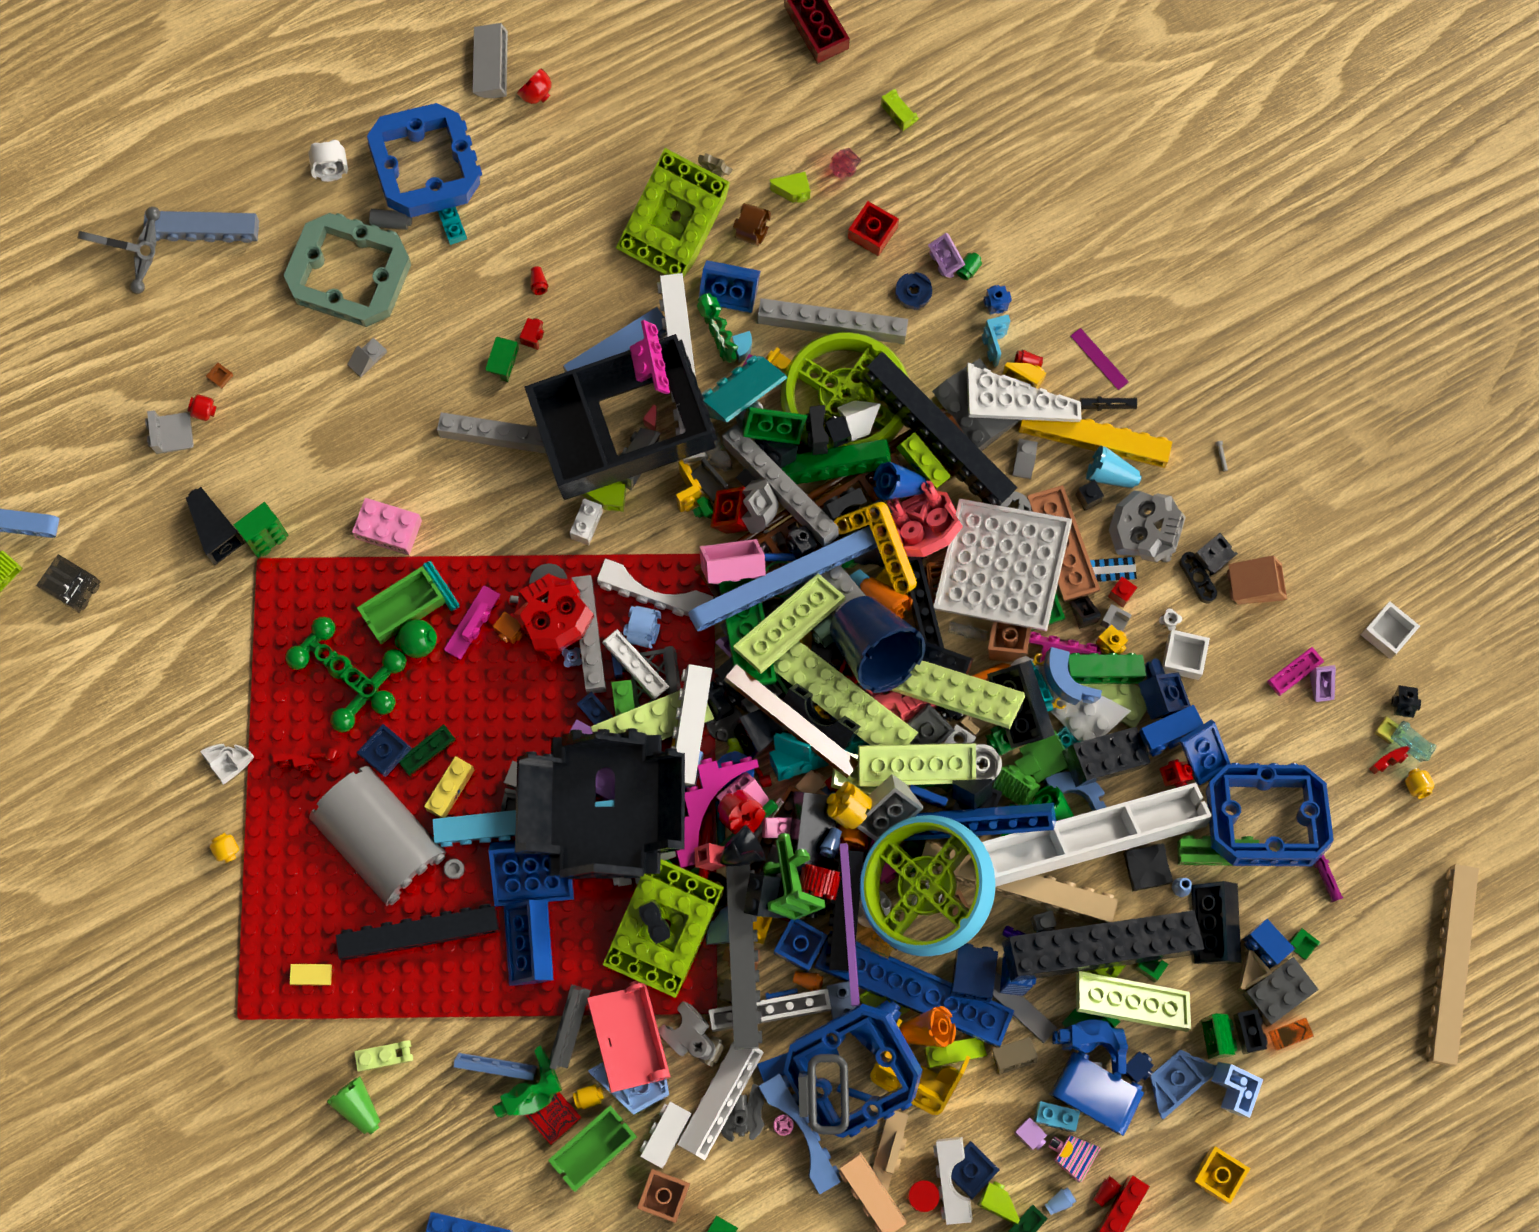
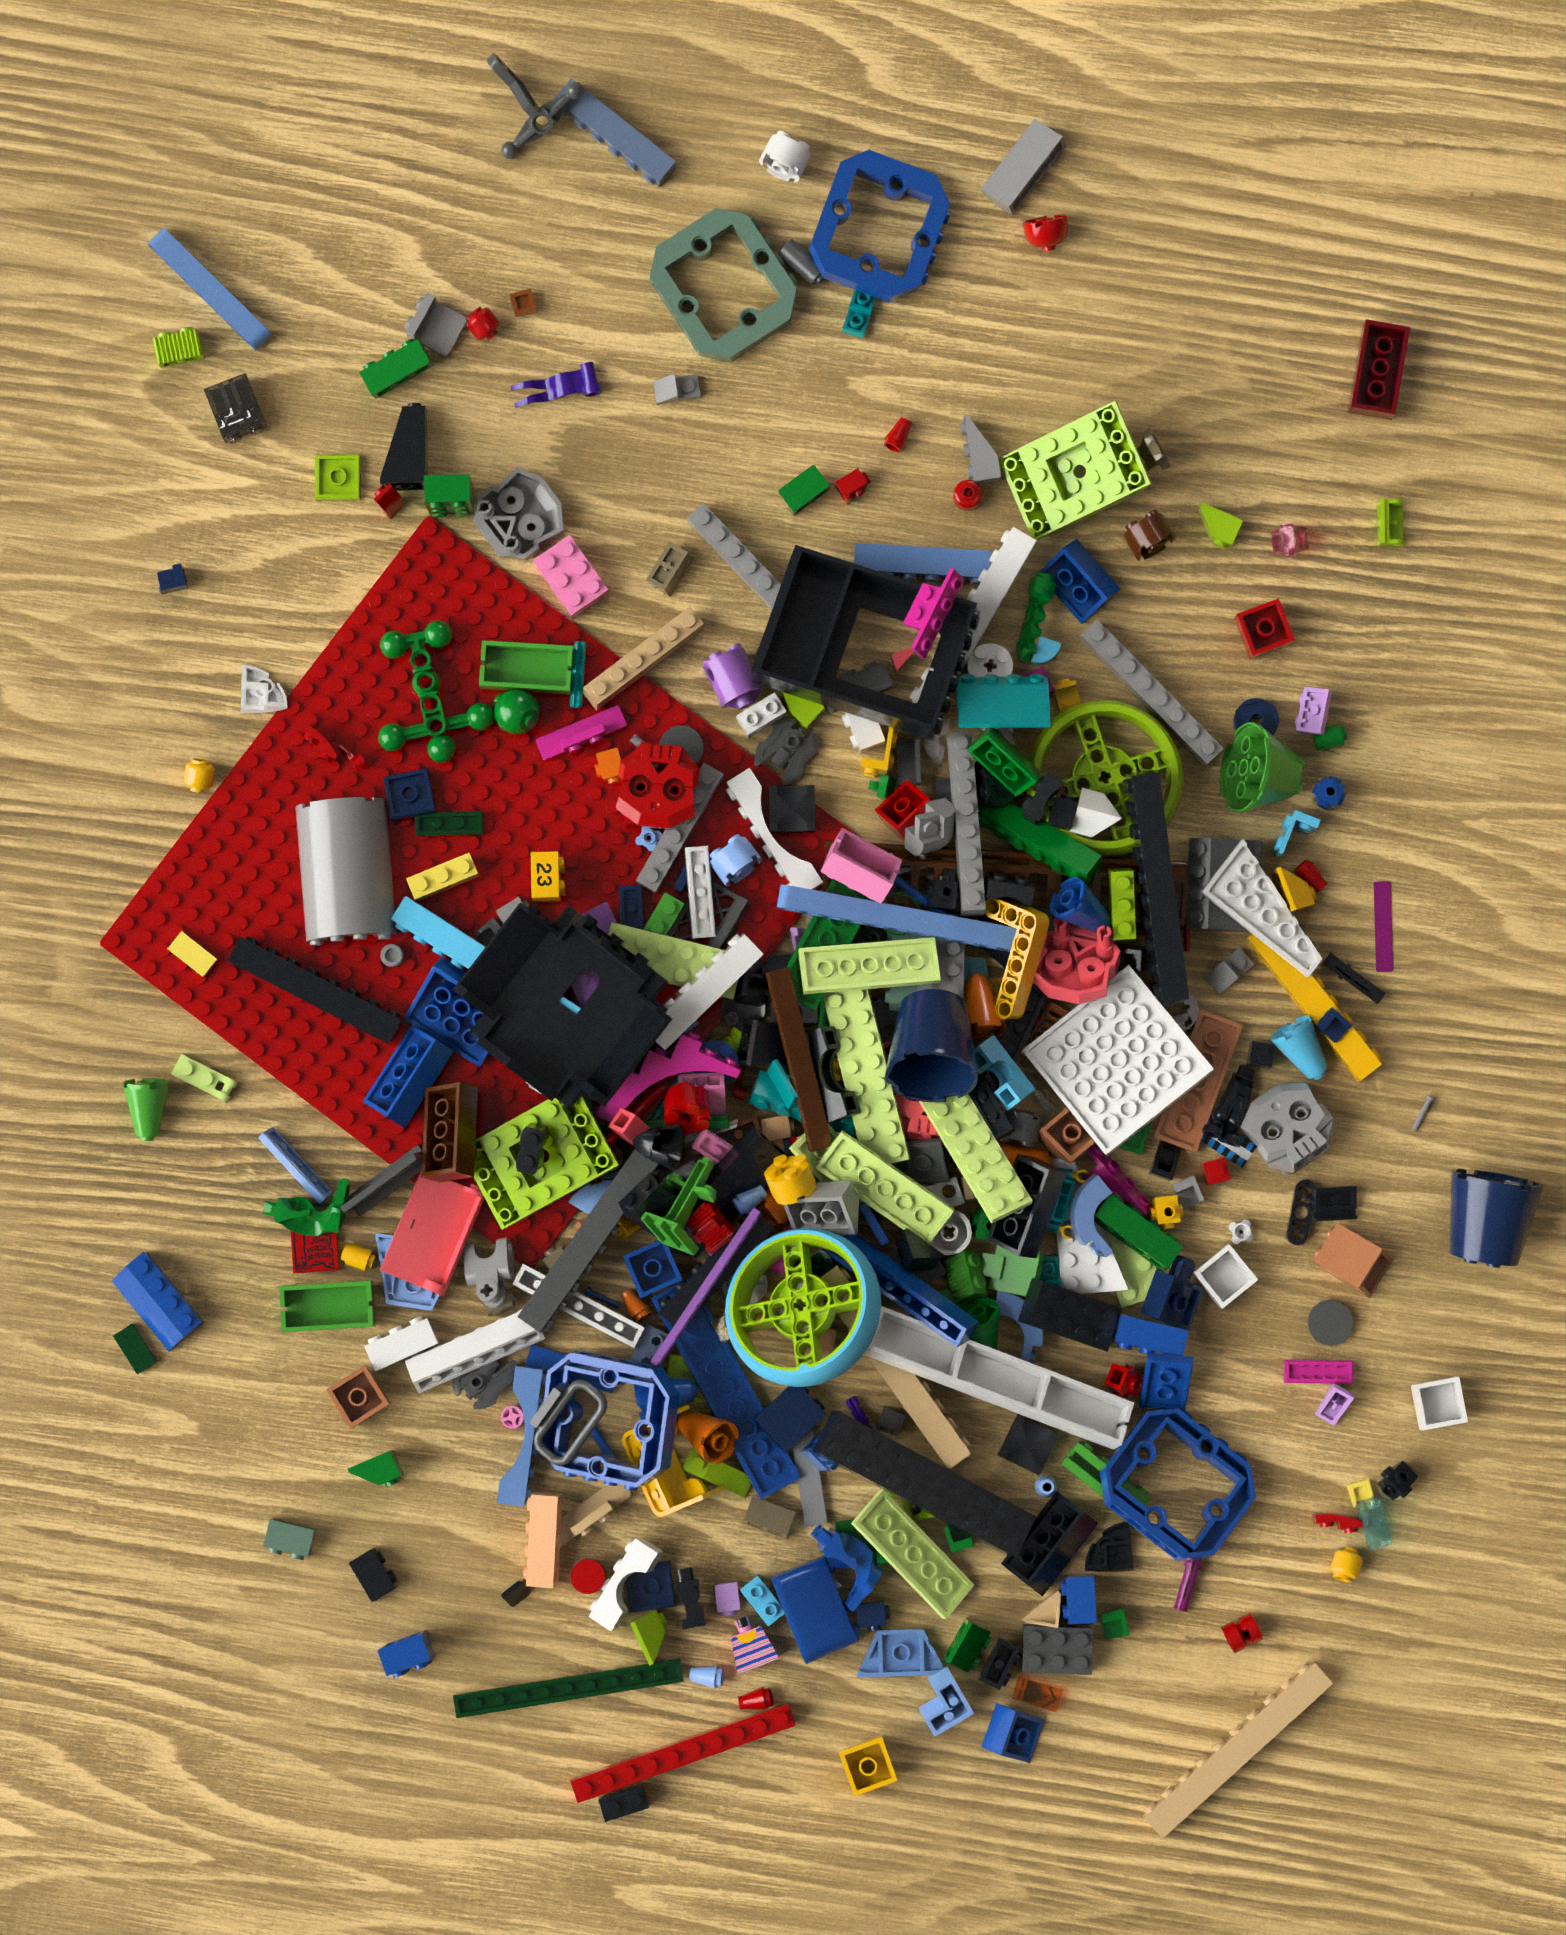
camera: 40 degrees right, 10 degrees up
none -> dark blue panel [157,563,188,594]
none -> lime tile [315,454,361,500]
none -> green brick [359,339,434,399]
none -> red slope [374,483,406,519]
none -> reddish brown brick [421,1082,478,1182]
none -> light grey brick [473,468,564,561]
none -> dark purple flag [510,362,602,408]
none -> yellow brick [531,852,565,902]
none -> tan brick [583,607,704,711]
none -> dark tan hinge [646,542,693,597]
none -> black hips [675,1567,706,1629]
none -> medium lavender cylinder [703,643,763,710]
none -> dark grey piece [754,718,818,785]
none -> black brick [769,785,815,833]
none -> white brick [841,712,885,753]
none -> red head [953,480,982,511]
none -> light grey slope [960,415,1001,484]
none -> white brick [967,643,1013,677]
none -> medium azure arch [974,1035,1035,1111]
none -> blue slope [982,1703,1045,1763]
none -> dark grey brick [999,1107,1044,1147]
none -> black brick [1085,1522,1134,1572]
none -> black brick [1118,944,1147,973]
none -> black piece [1202,1065,1255,1147]
none -> bright green cone [1220,722,1305,813]
none -> red wheel [1221,1613,1263,1654]
none -> dark grey tile [1307,1300,1353,1346]
none -> dark blue panel [1315,1007,1352,1043]
none -> dark blue cone [1450,1169,1543,1268]

